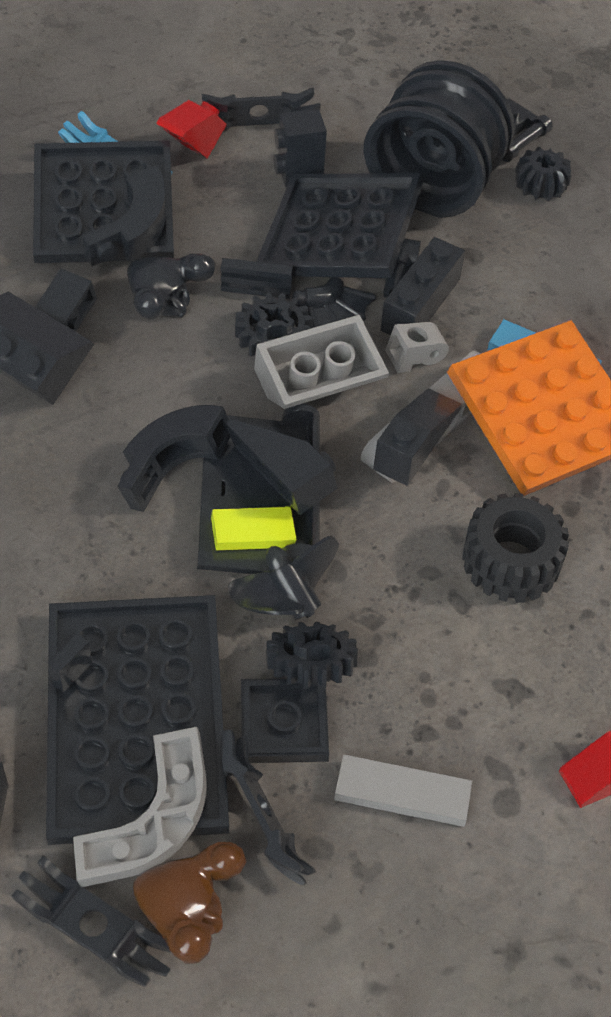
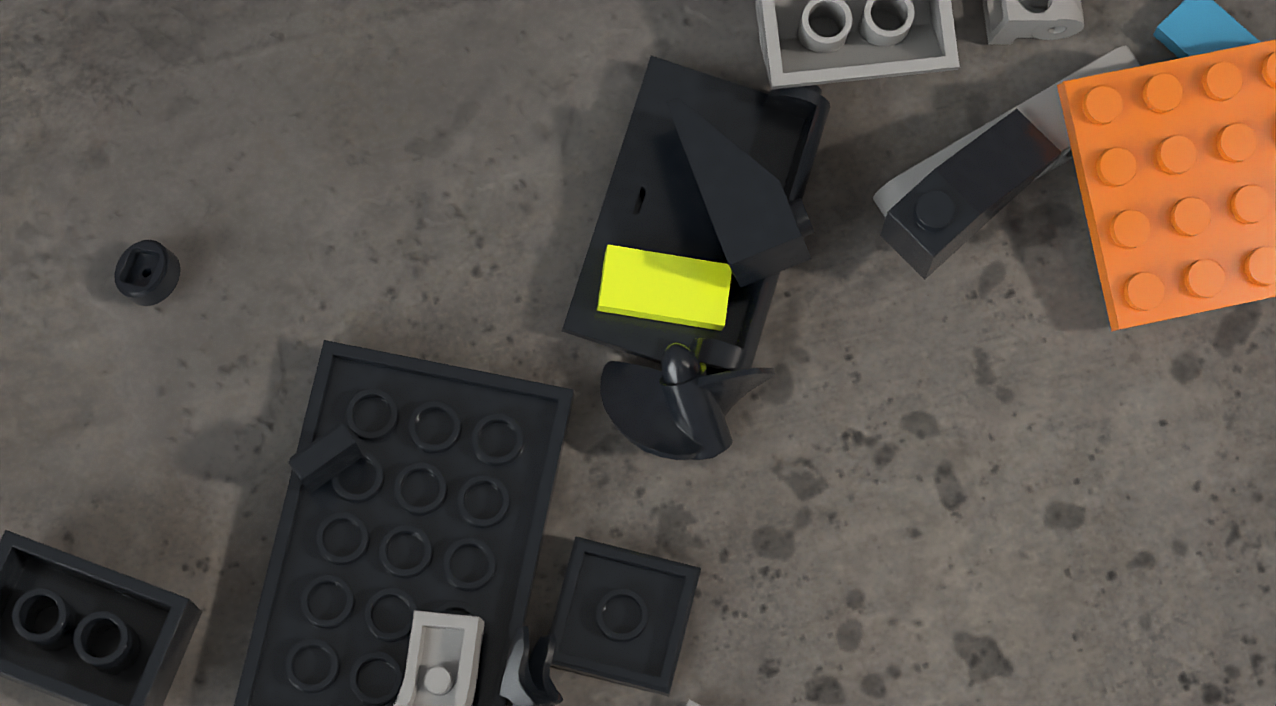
camera: 20 degrees right, 20 degrees up
black arch [117,405,231,512] -> none
black gear [266,621,358,688] -> none
black tyre [462,493,569,603] -> none

